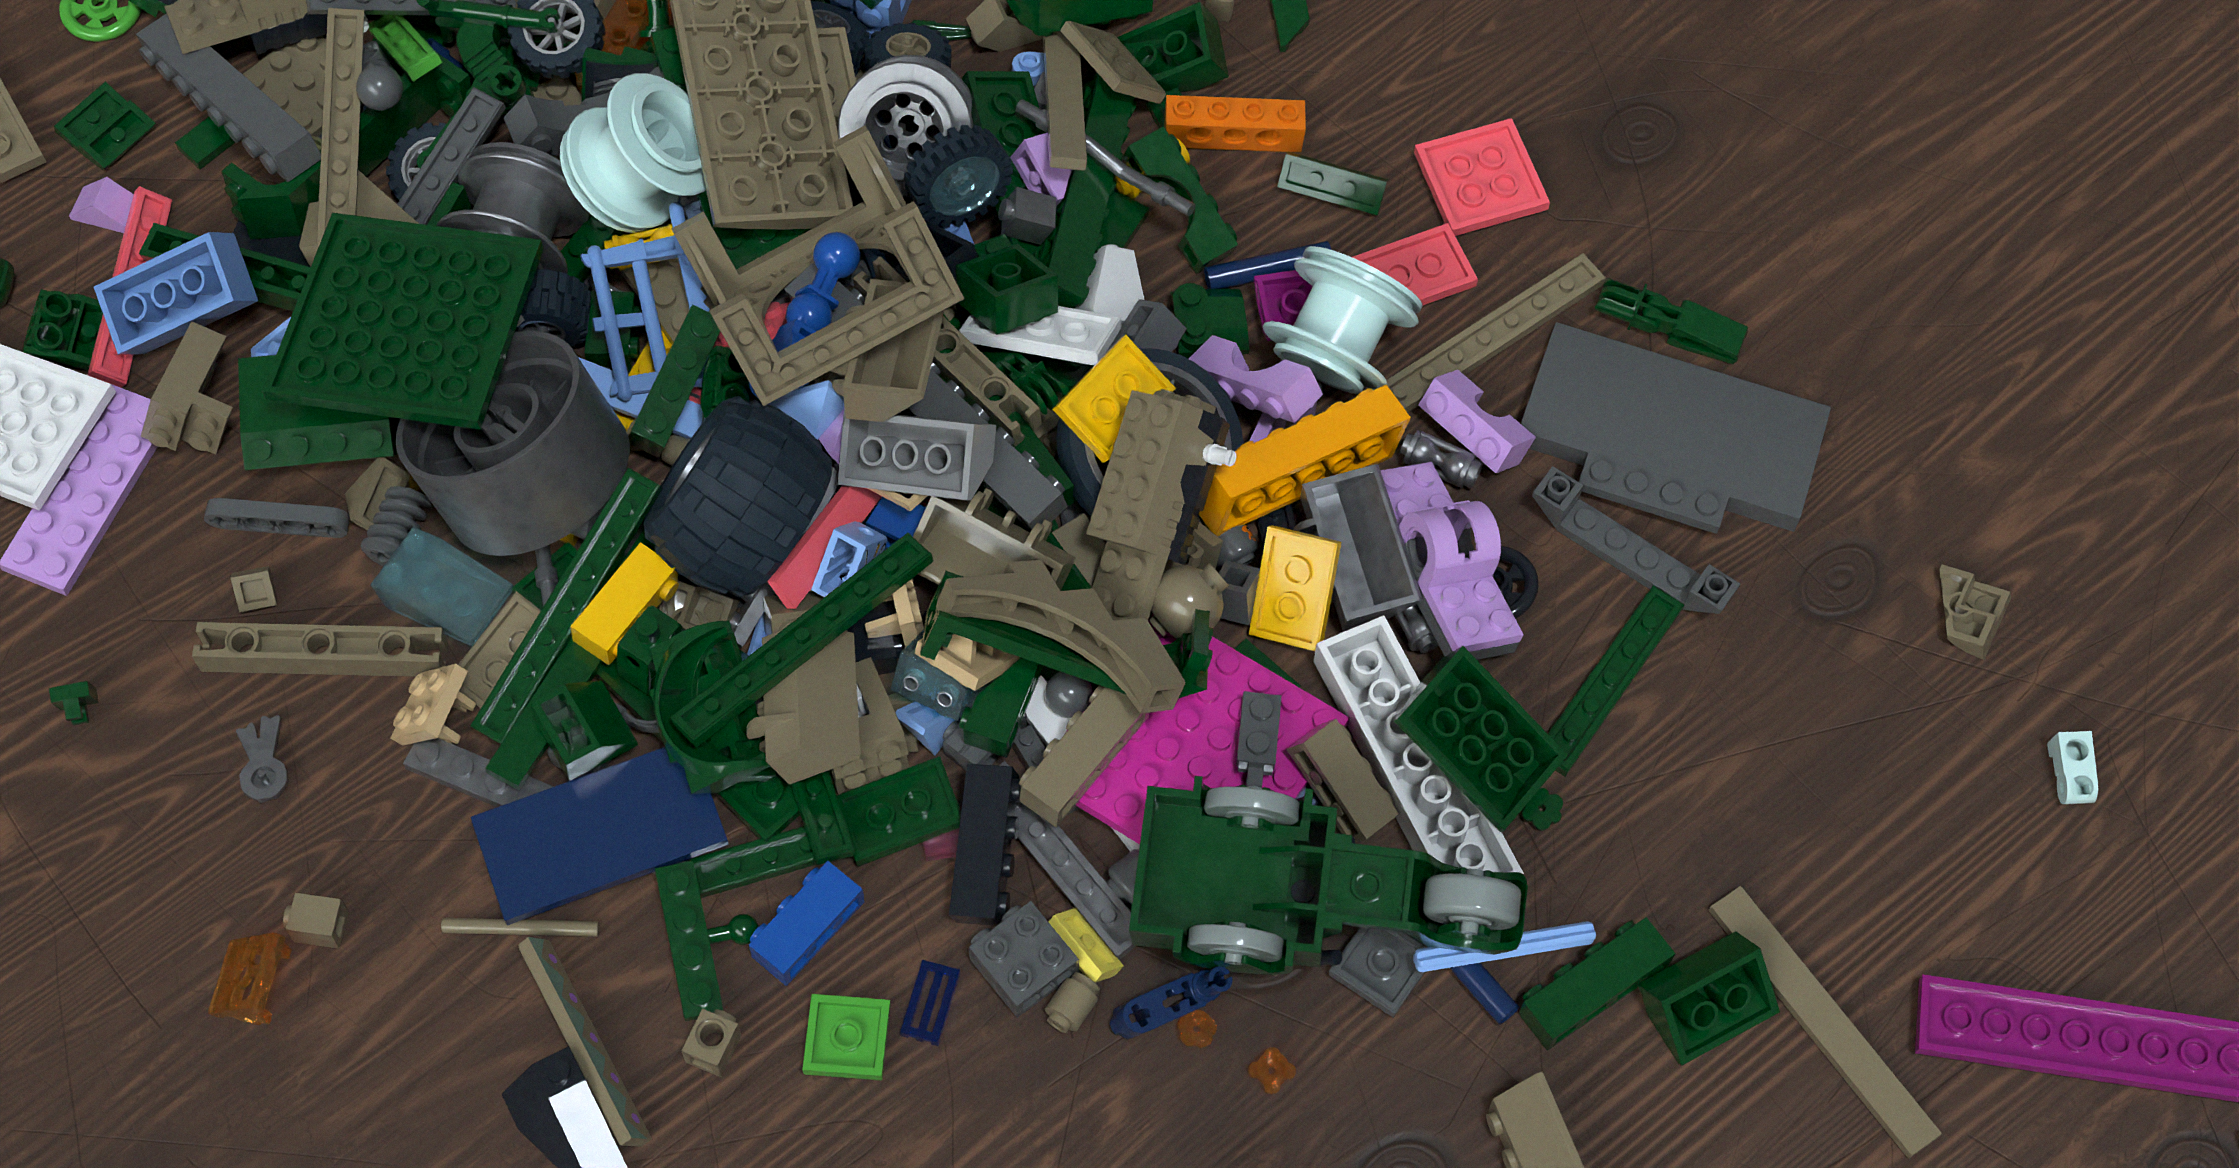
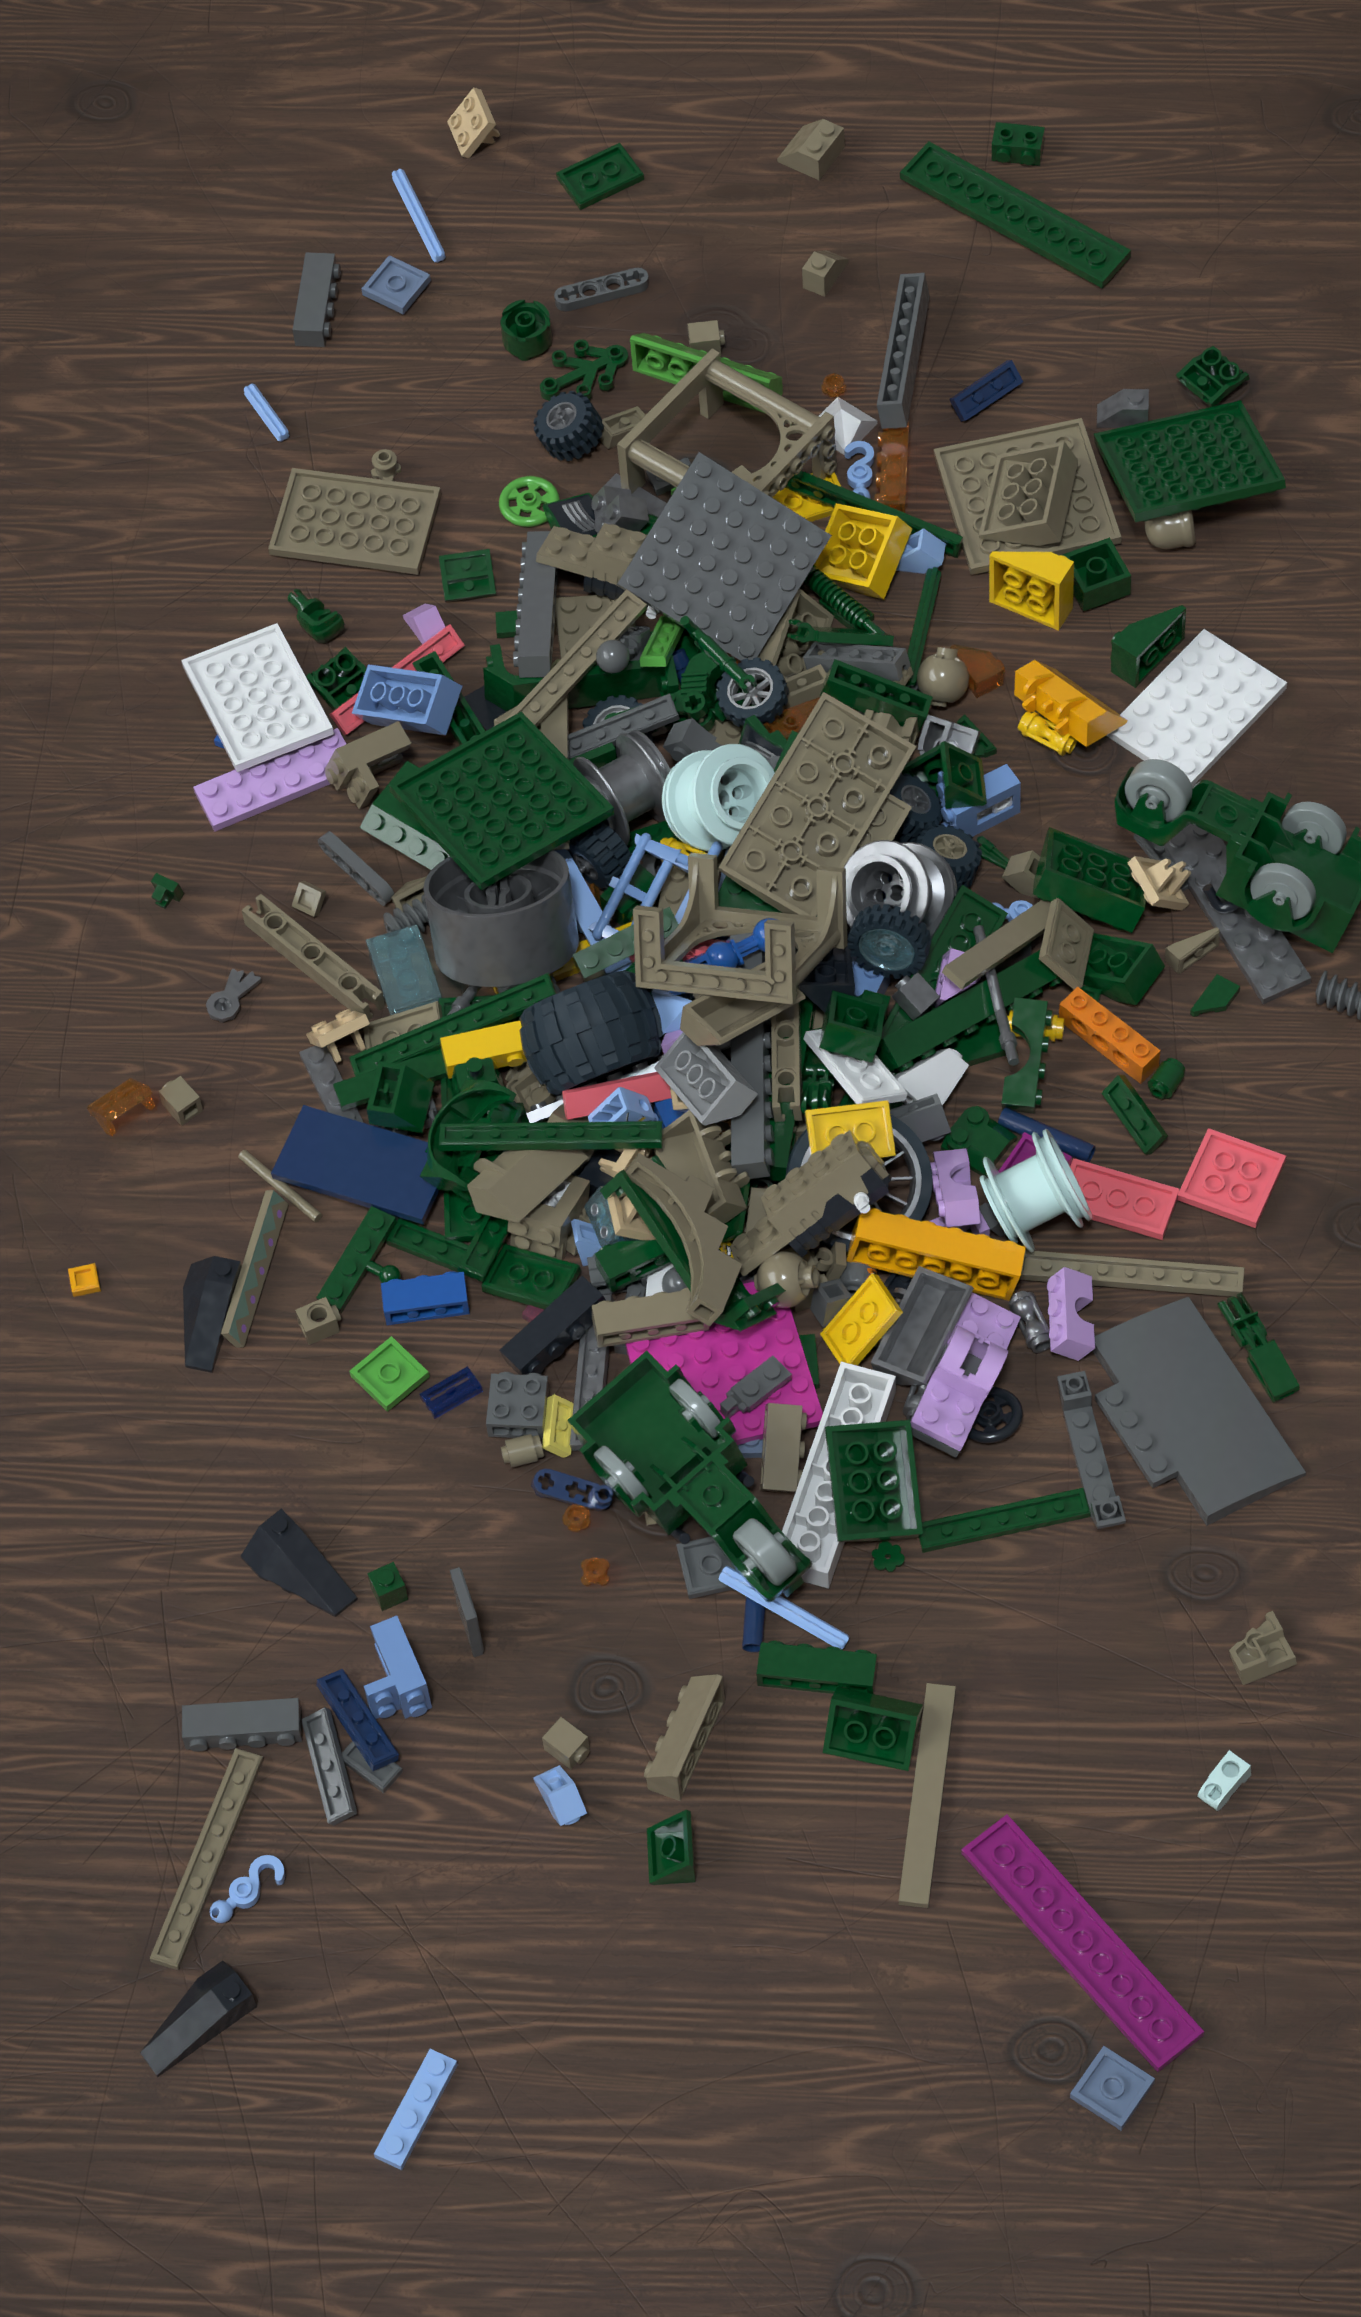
camera: 50 degrees right, 5 degrees down
none -> dark green brick [1148,1058,1185,1099]

